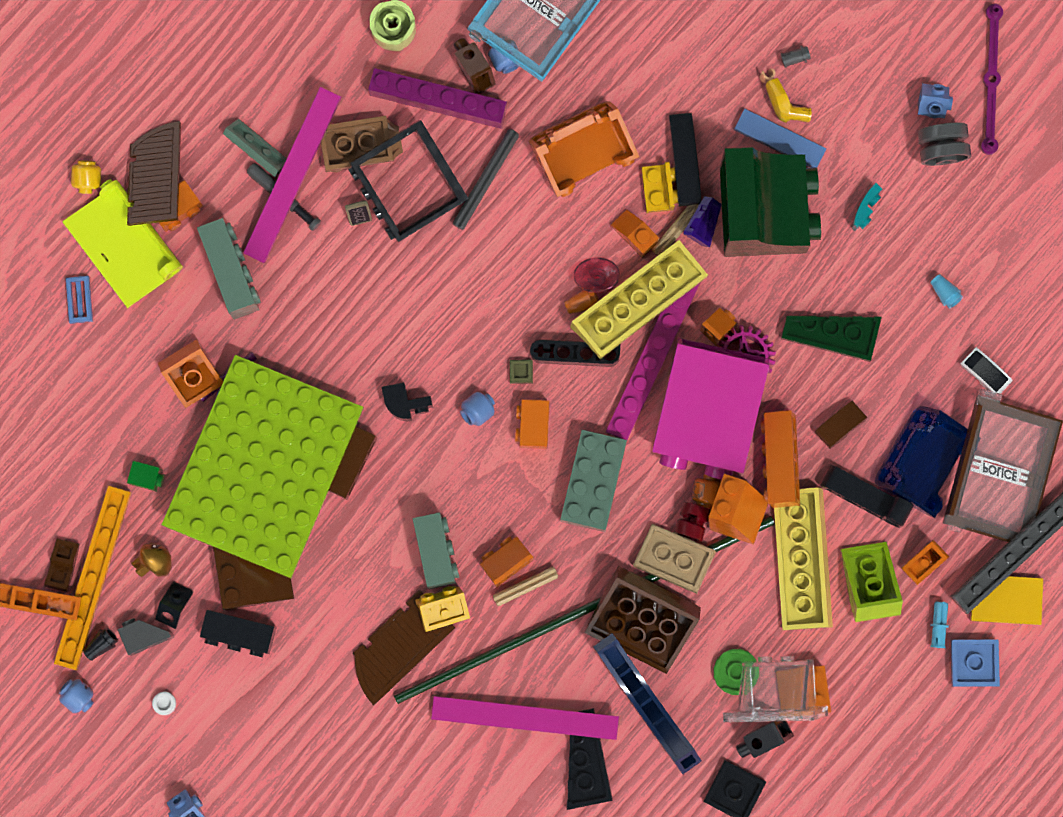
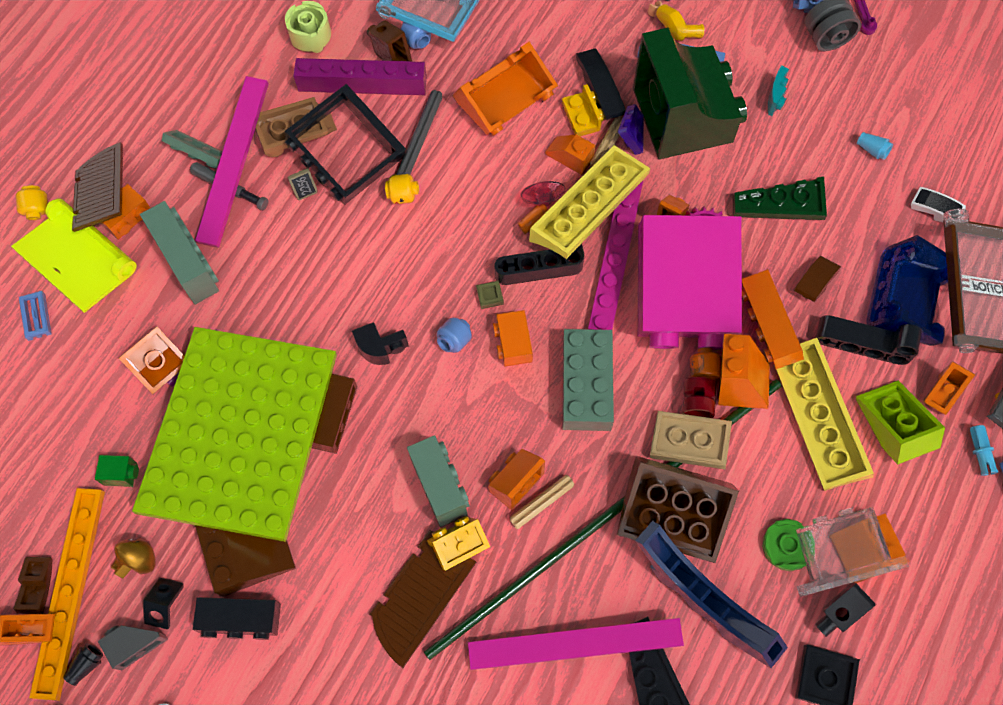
camera: 15 degrees left, 15 degrees down
none -> yellow head [385,174,419,204]

